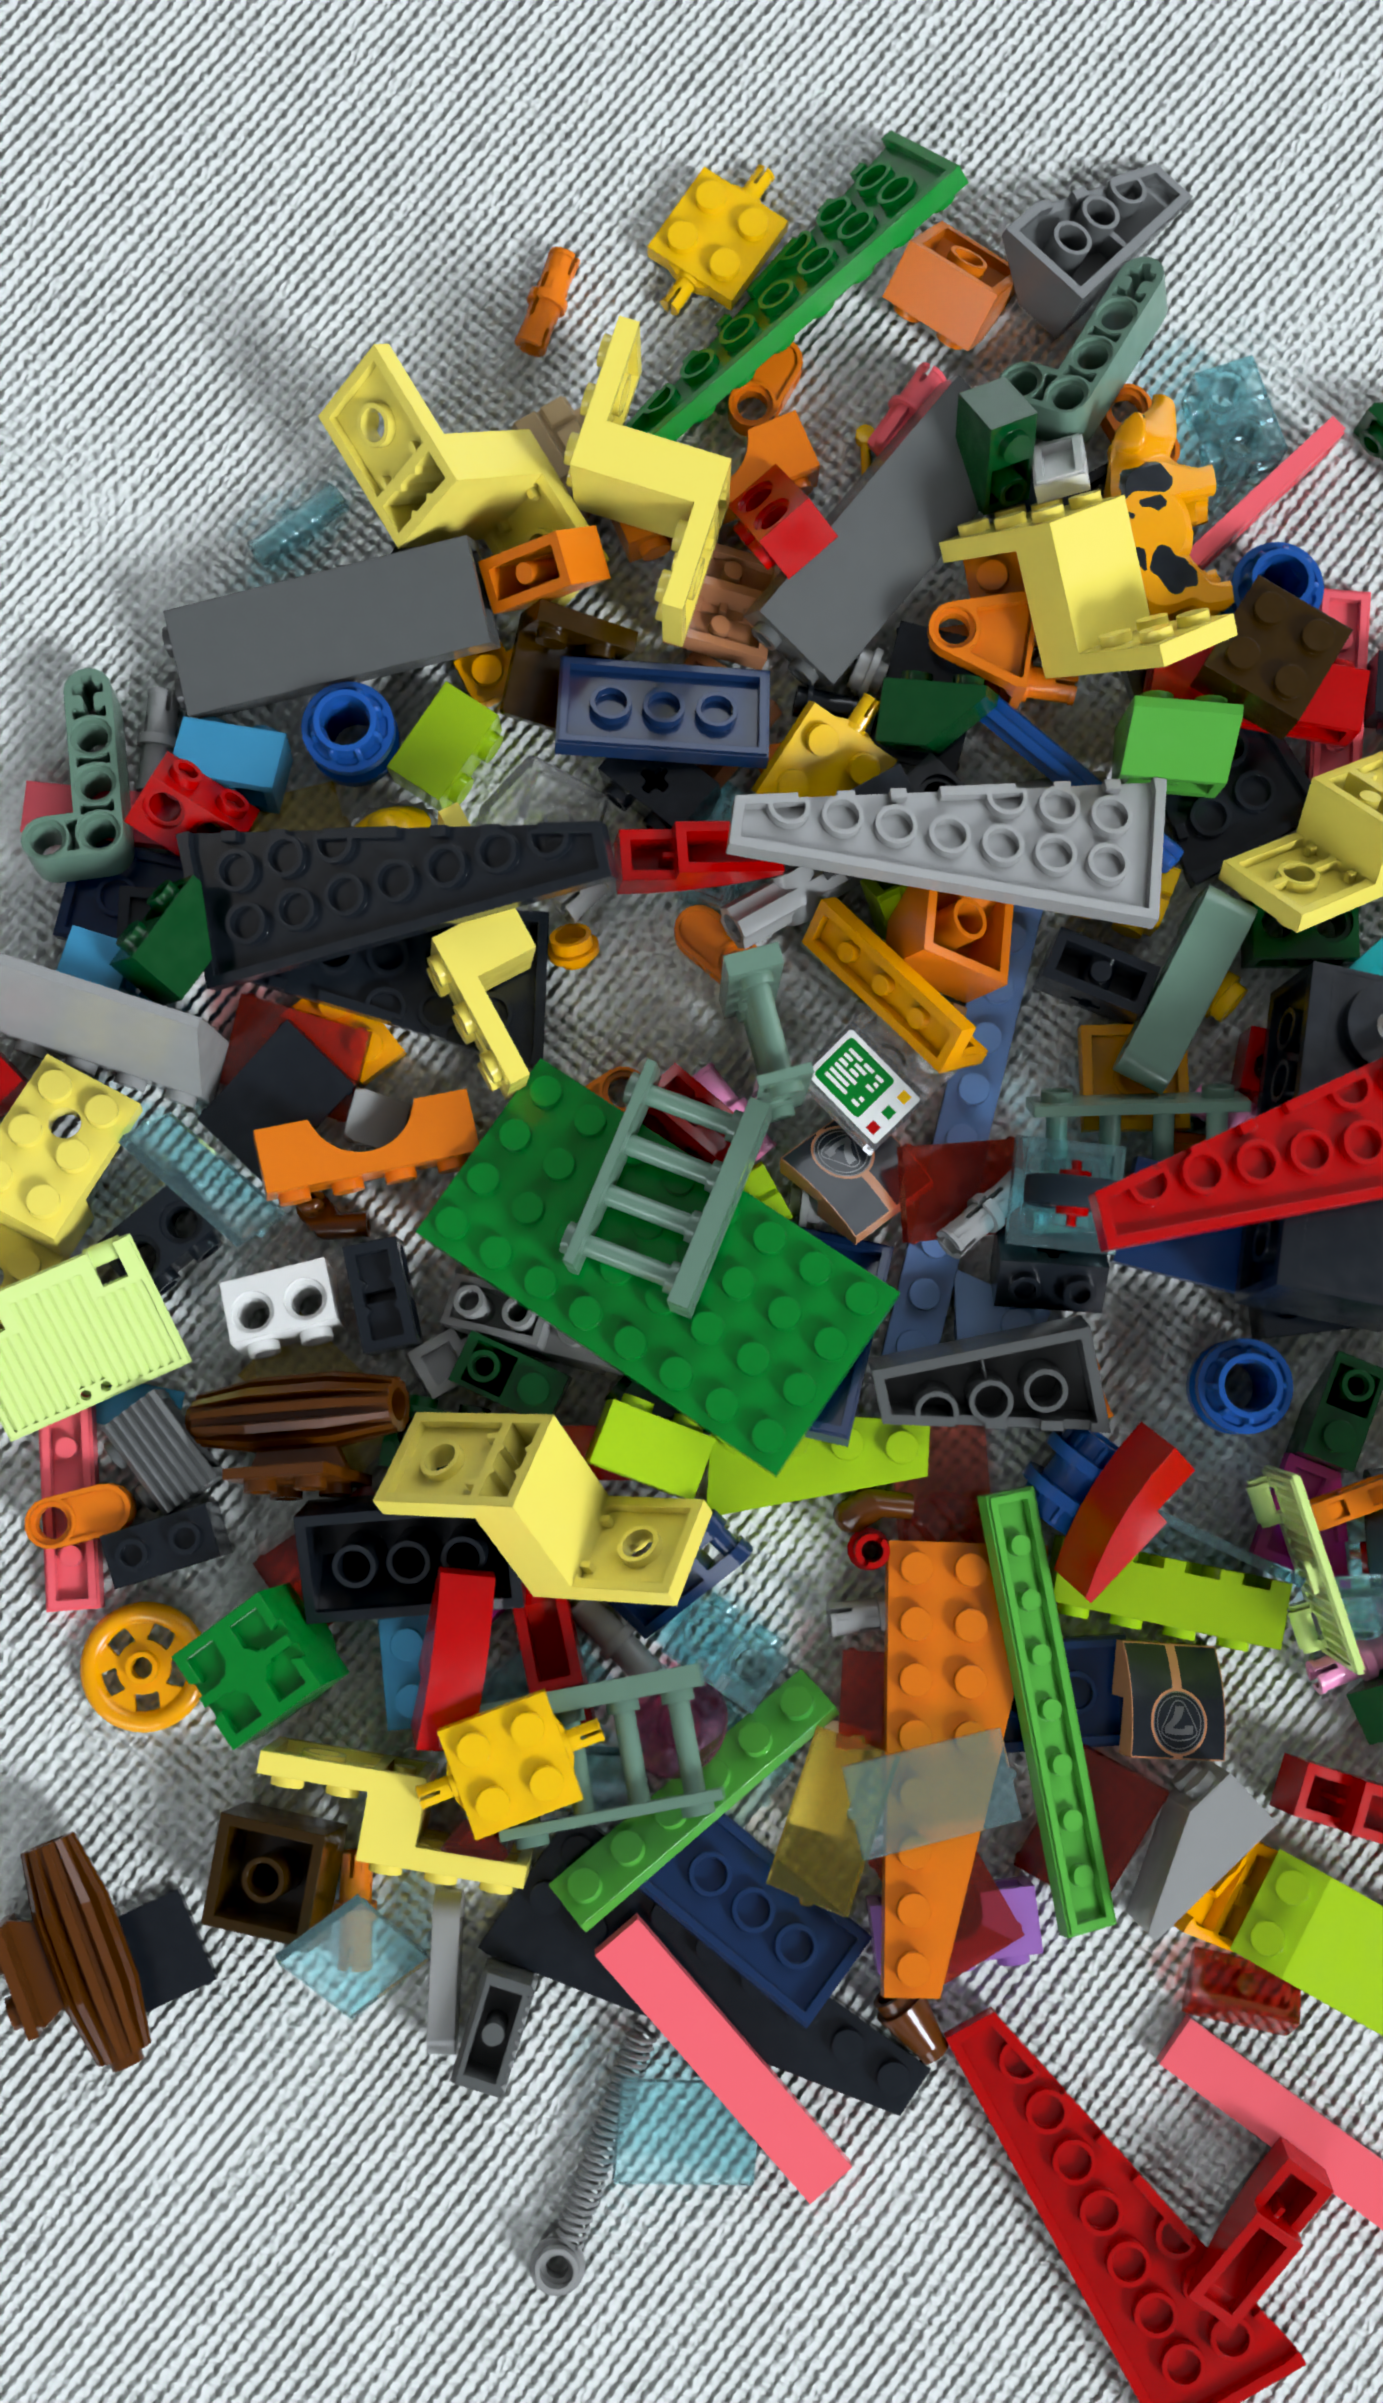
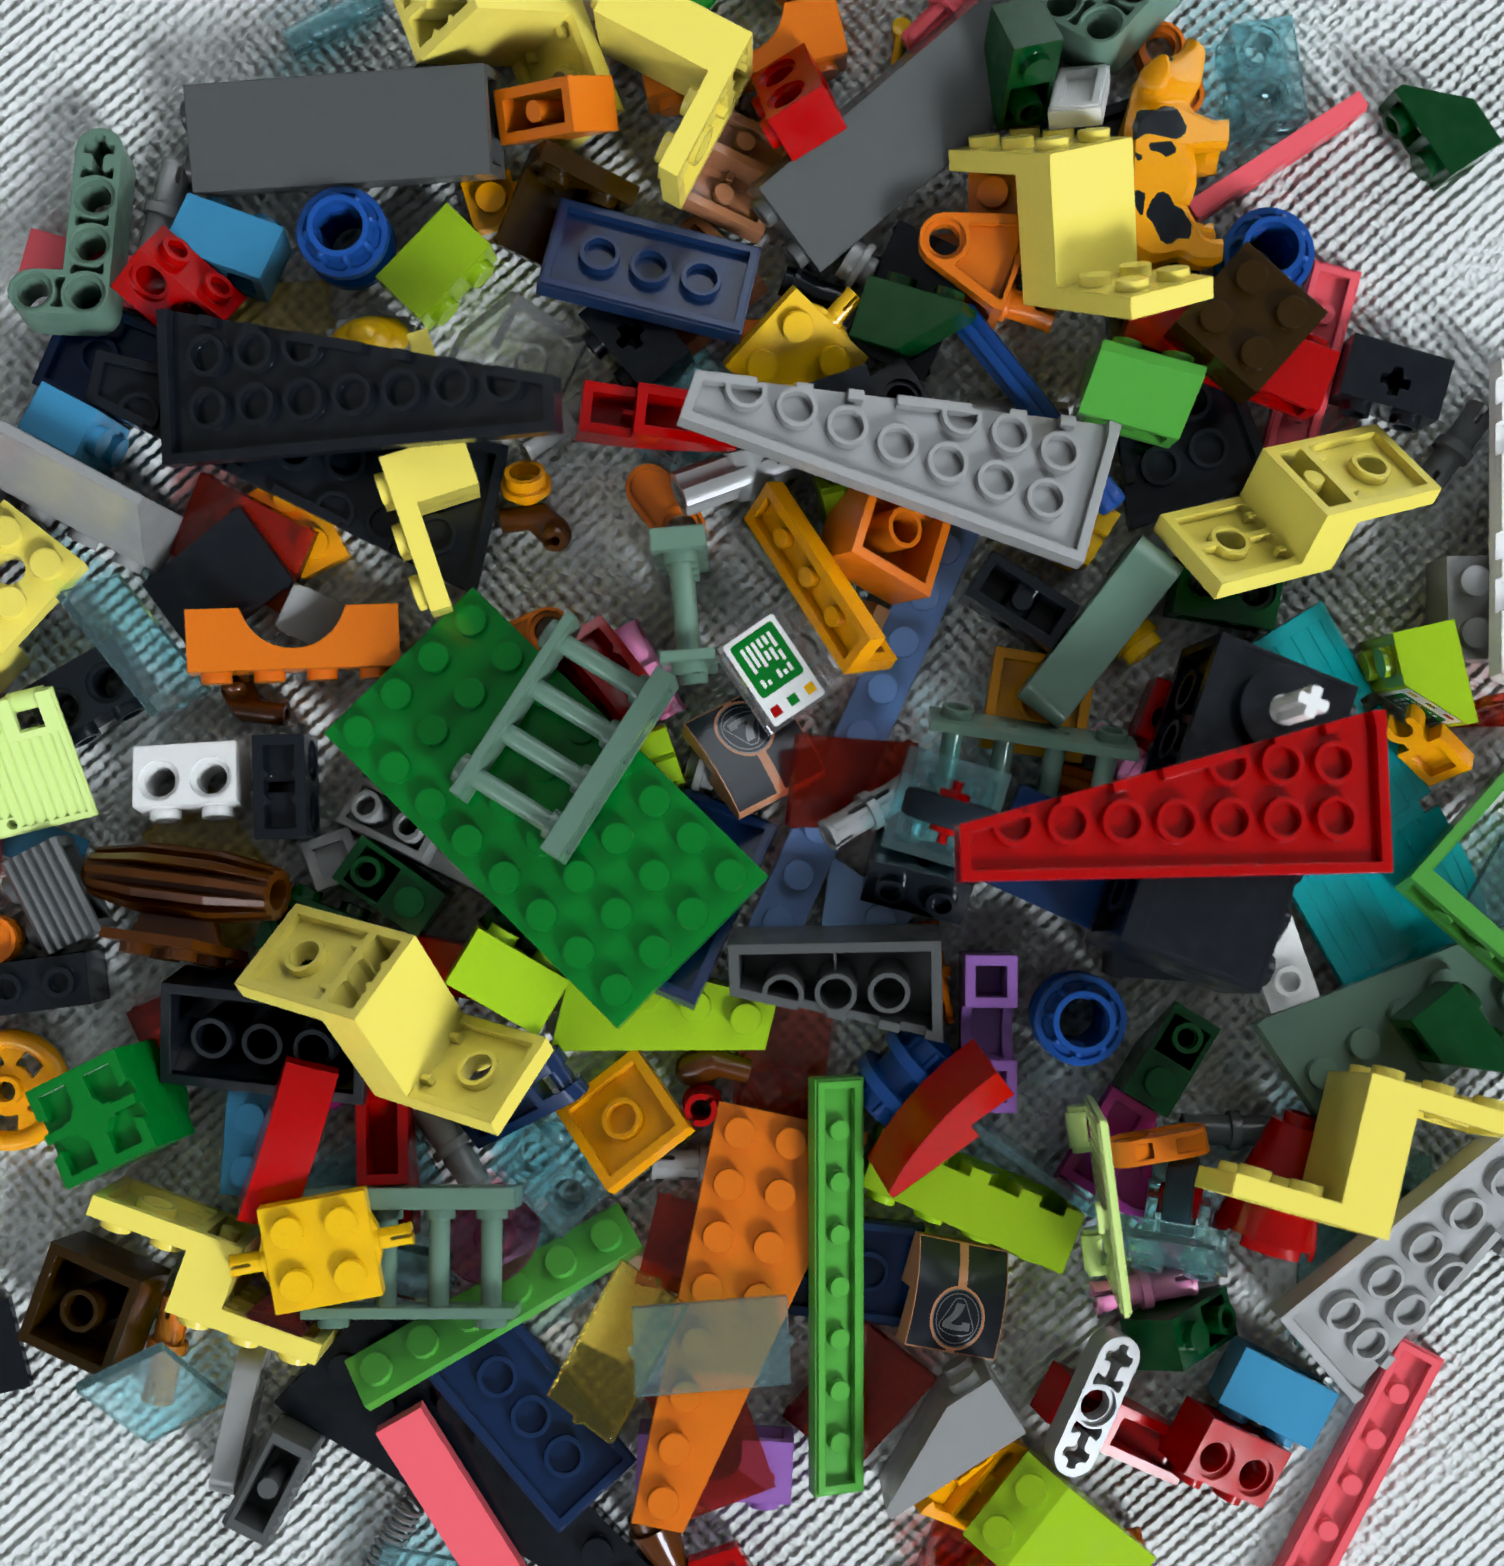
camera: 10 degrees right, 5 degrees up
dark green slope [109,875,212,1005] -> none
none -> reddish brown arm [499,503,572,552]
none -> light orange plate [555,1051,696,1194]
none -> medium lavender arch [958,951,1018,1113]
none -> light grey beam [1043,1326,1140,1477]

